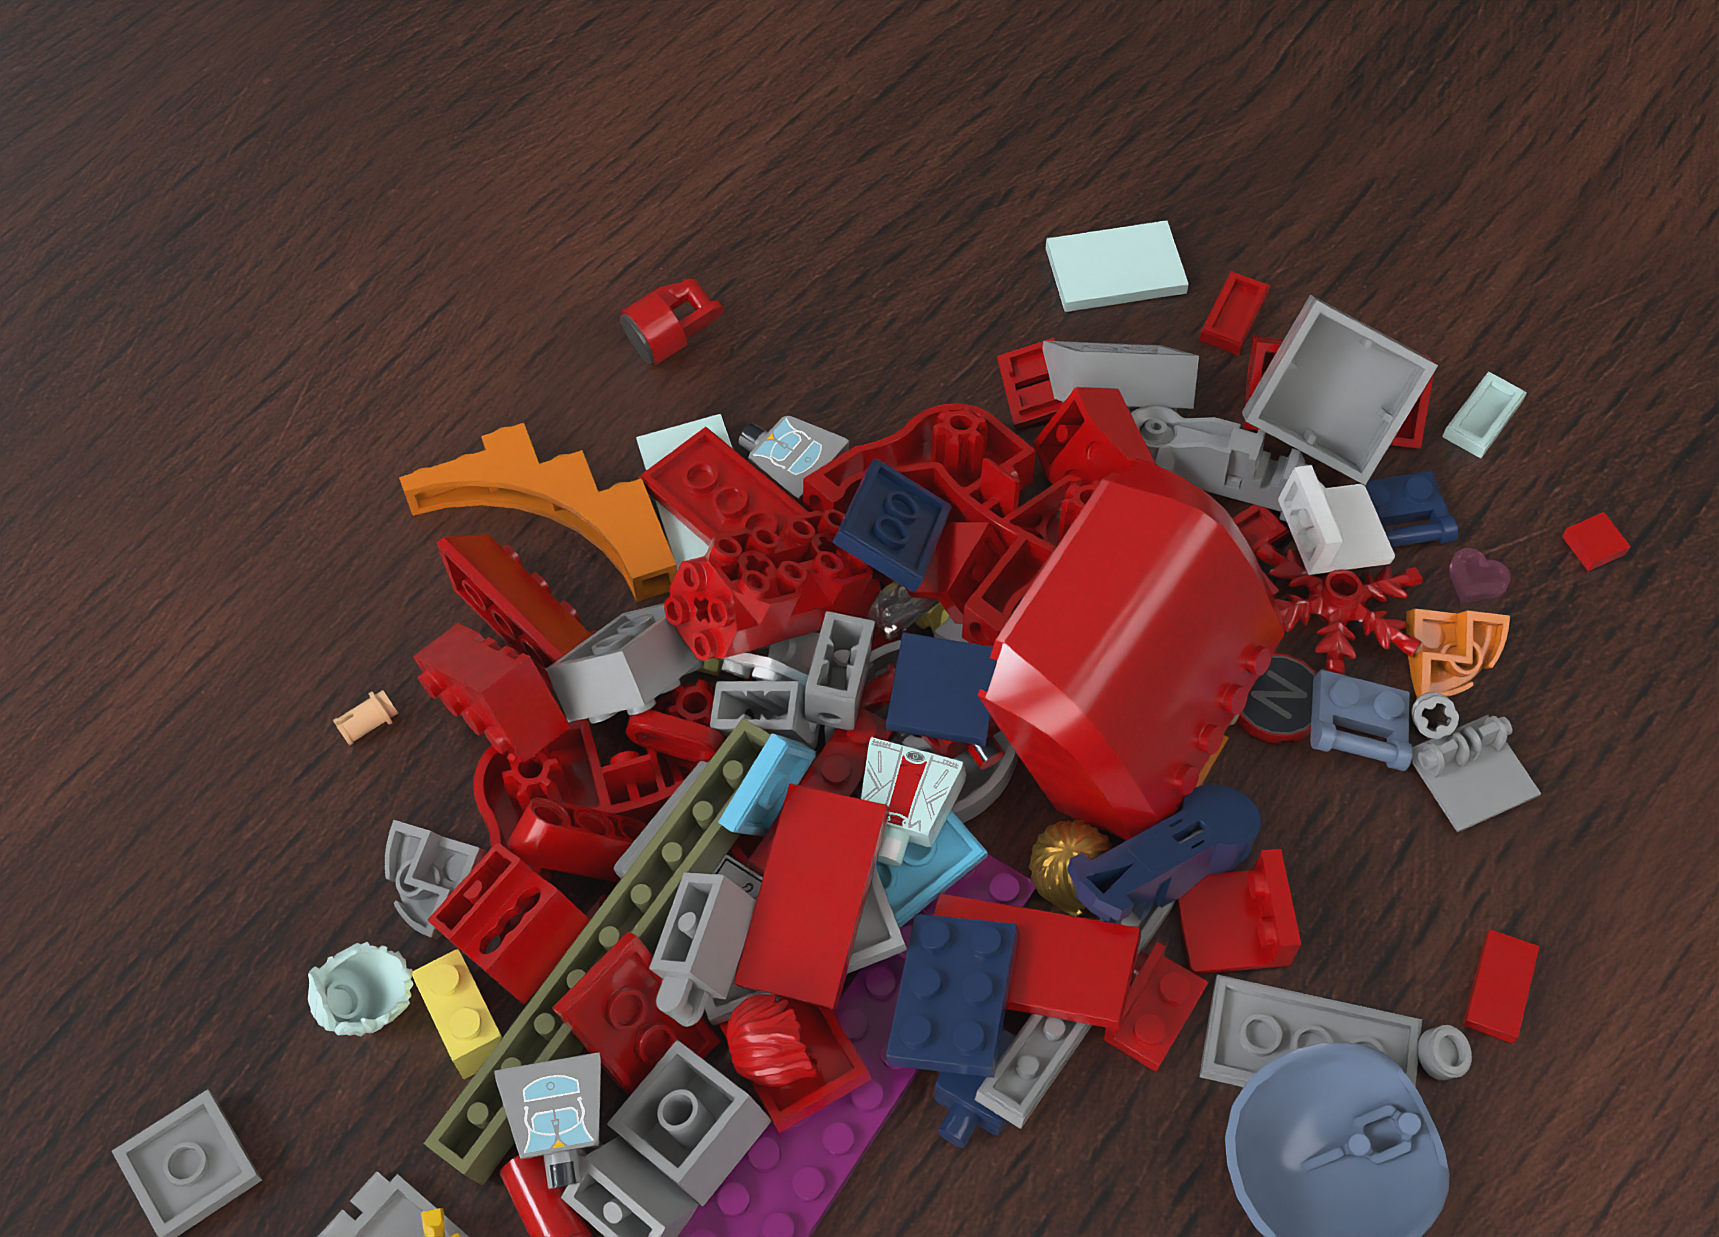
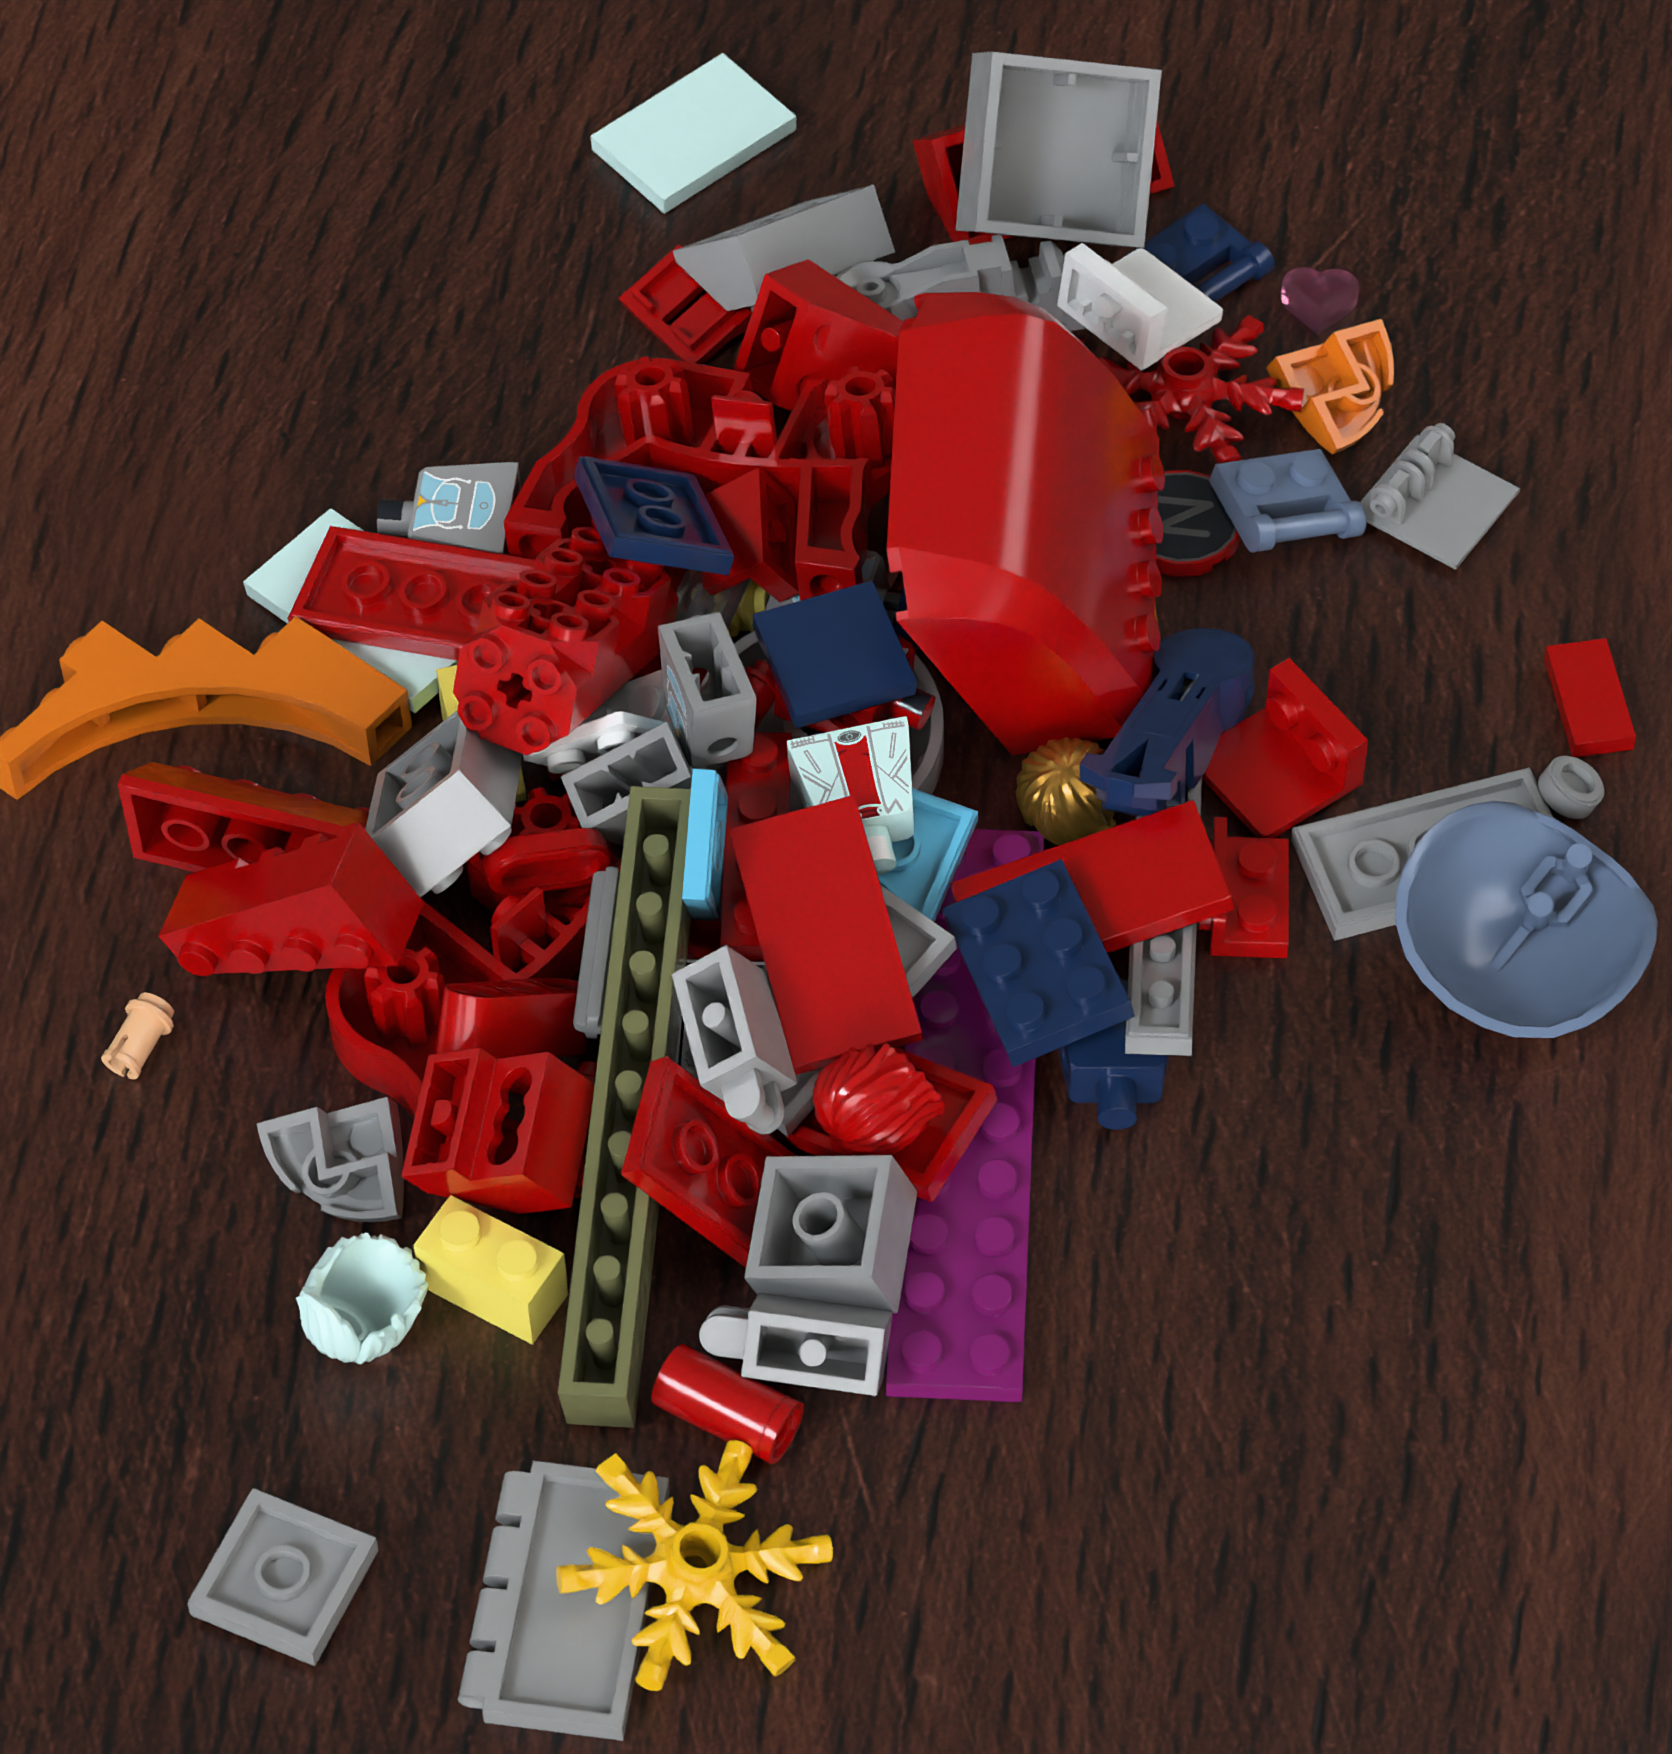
camera: 30 degrees left, 5 degrees down
light grey torso [494,1052,601,1189] -> none
red piece [620,278,725,366] -> none
red tile [1199,271,1270,355] -> none
light grey bush [1411,692,1459,739] -> none
light aqua tile [1442,371,1527,458] -> none
red tile [1562,512,1631,571] -> none

